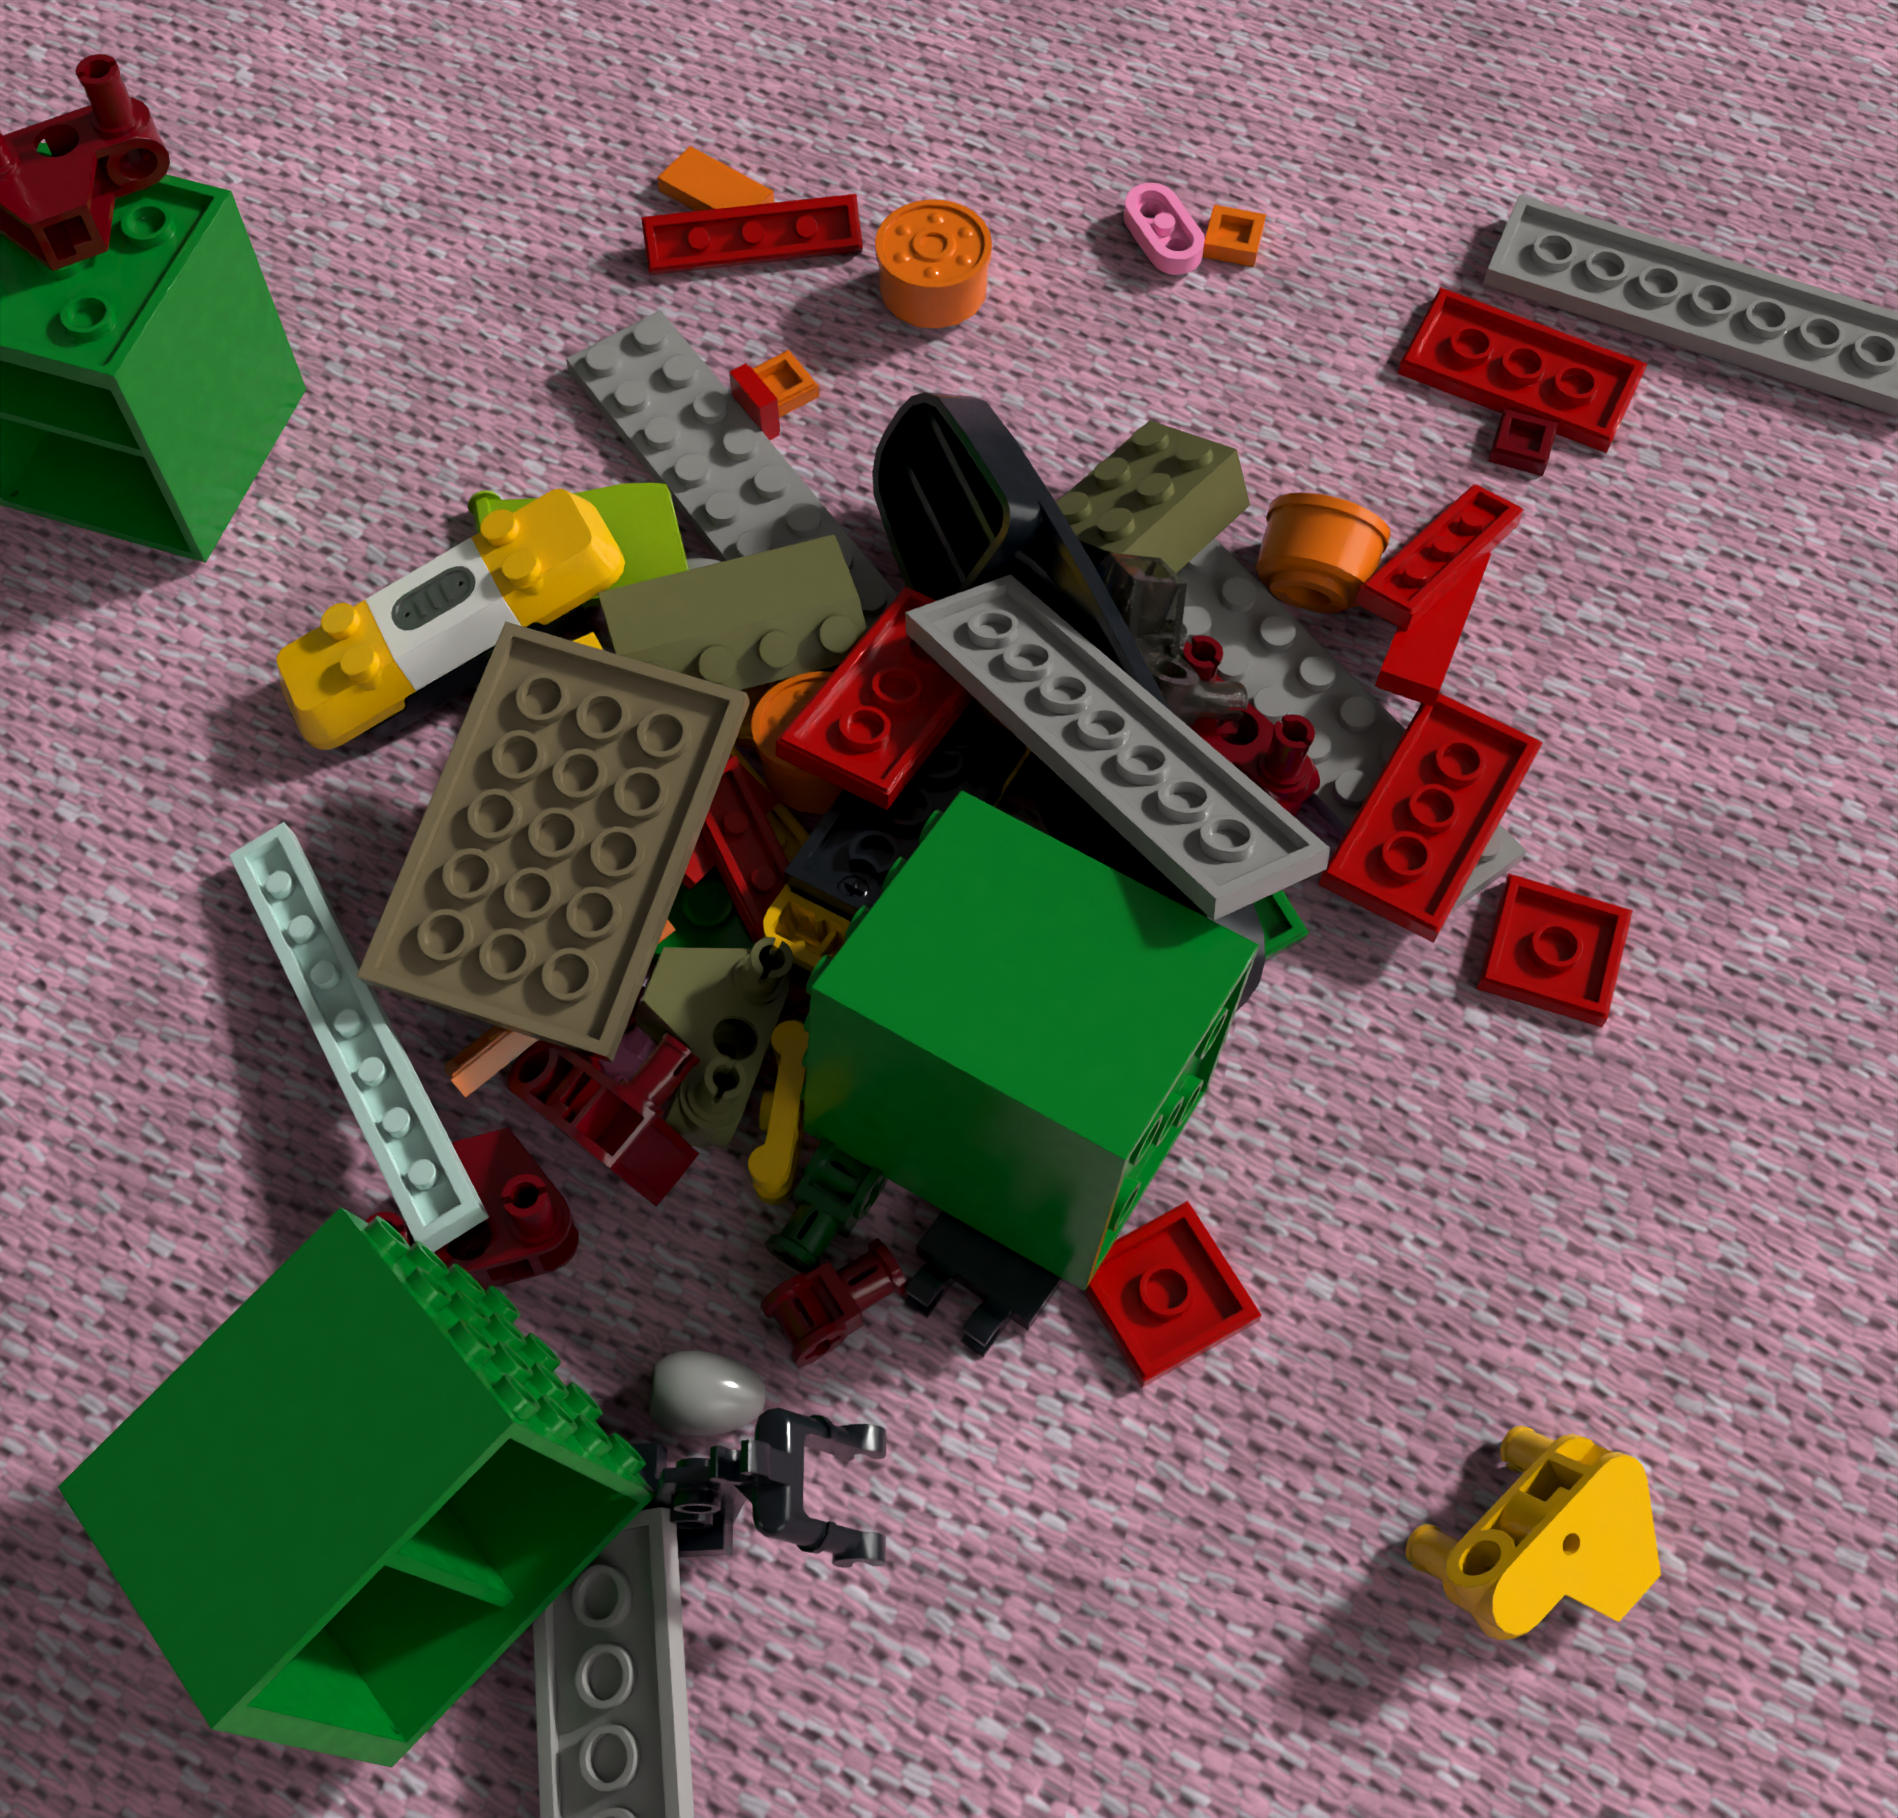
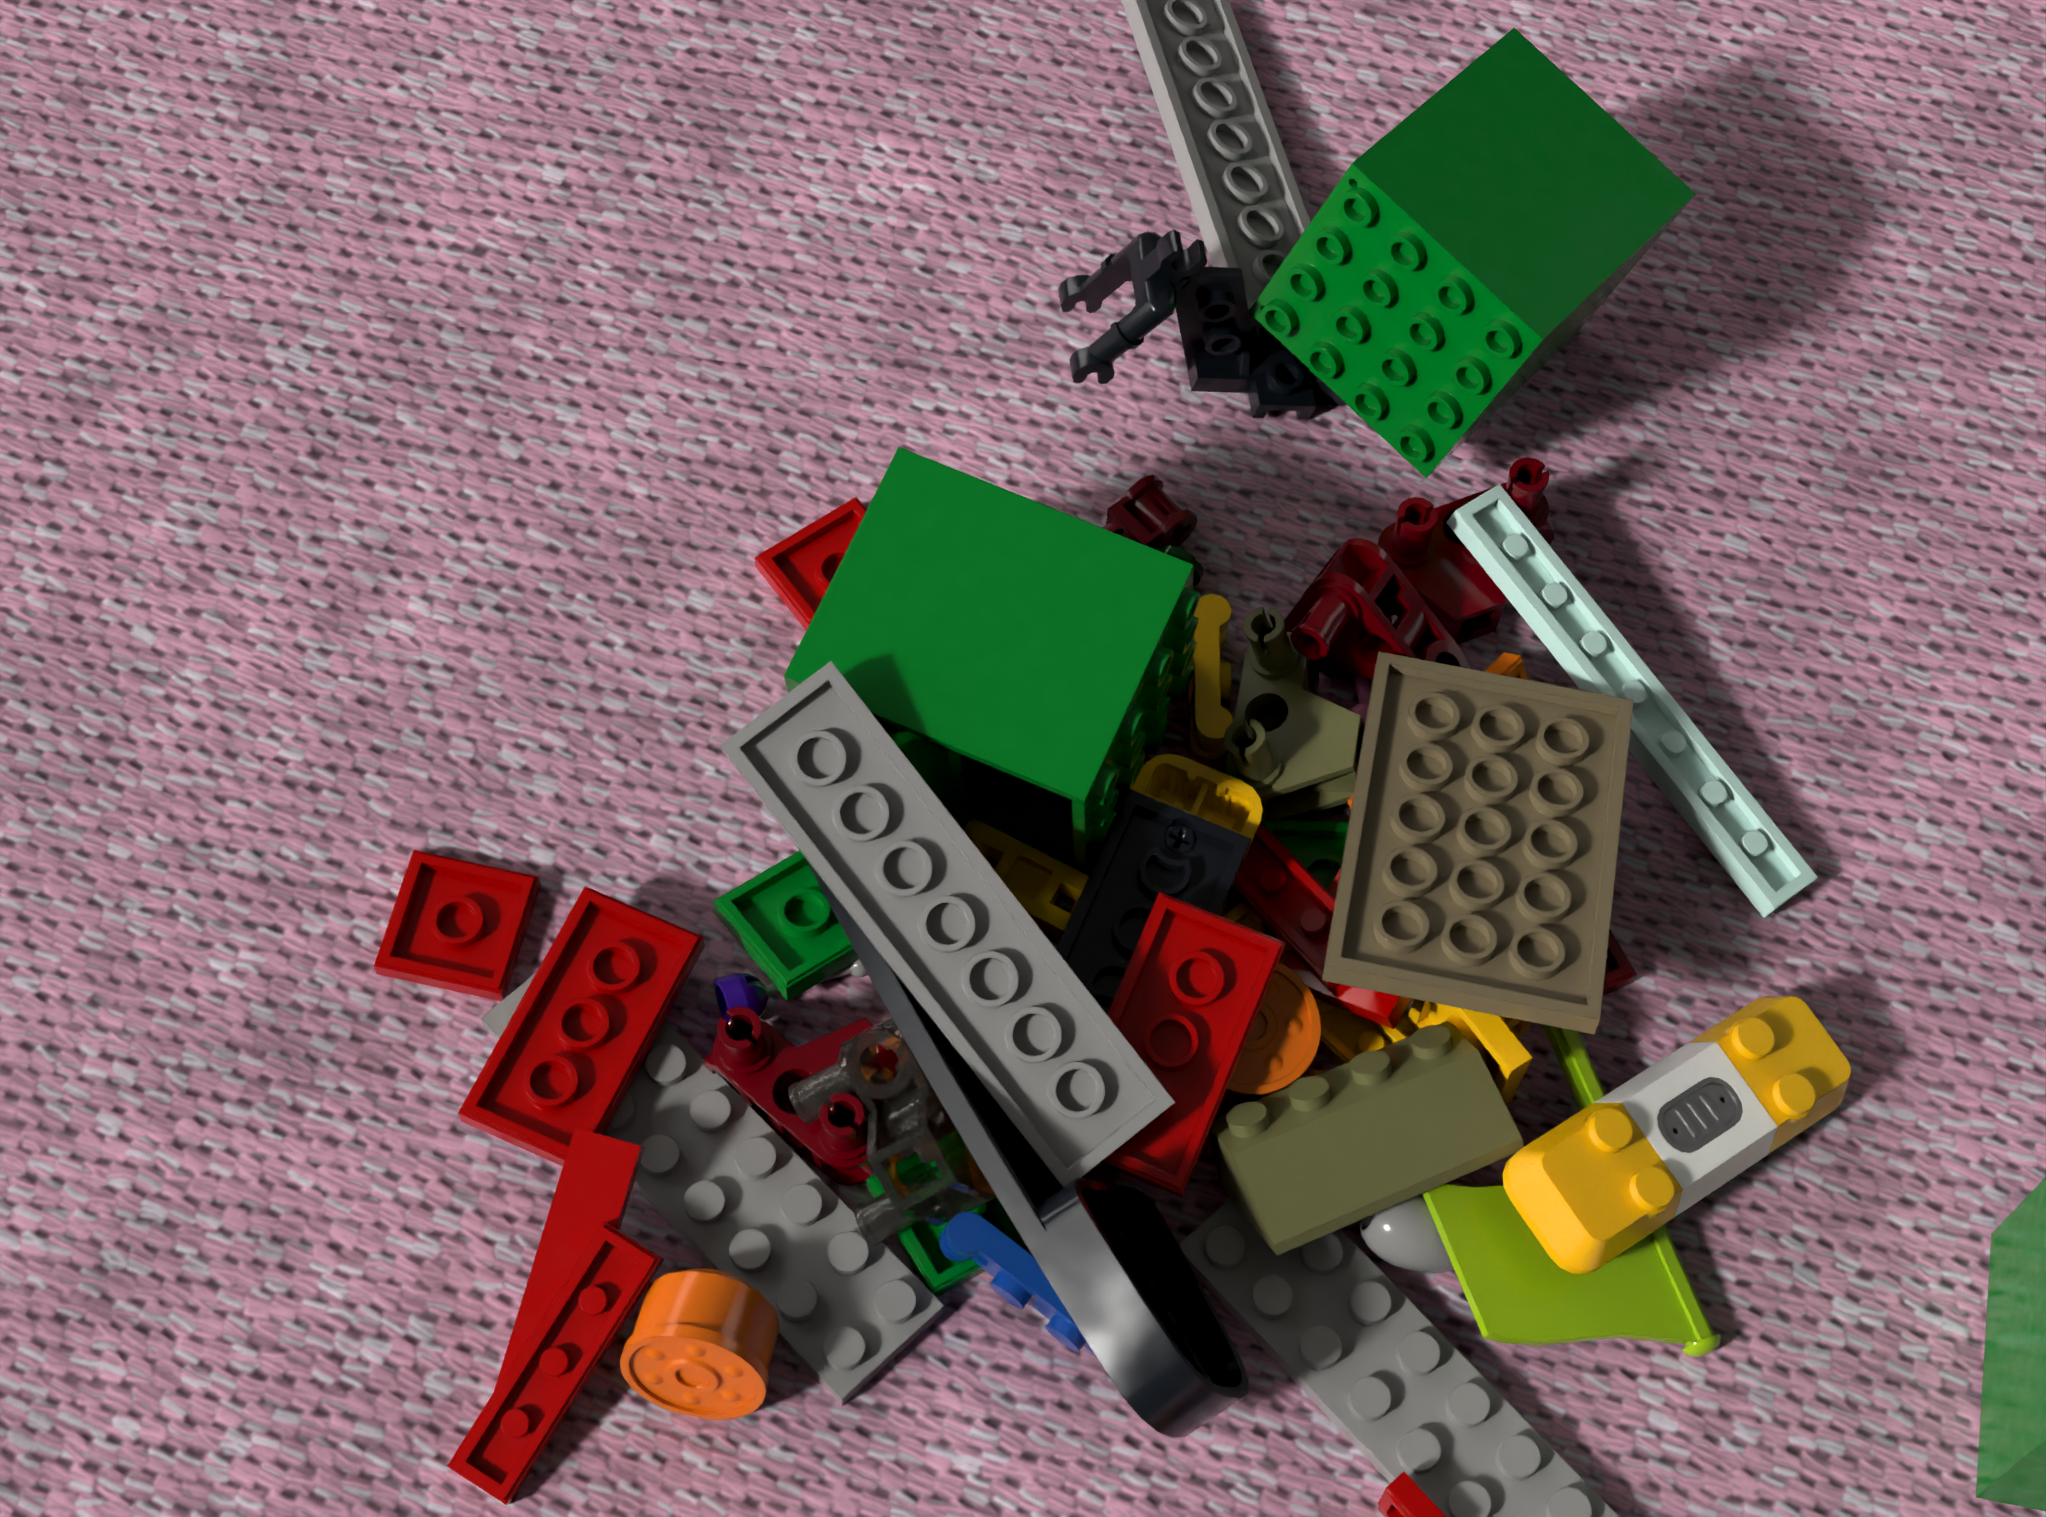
camera: 170 degrees right, 0 degrees up
light grey animal [649,1350,766,1437] -> none
olive brick [1056,420,1250,611] -> none
yellow piece [1406,1425,1661,1640] -> none

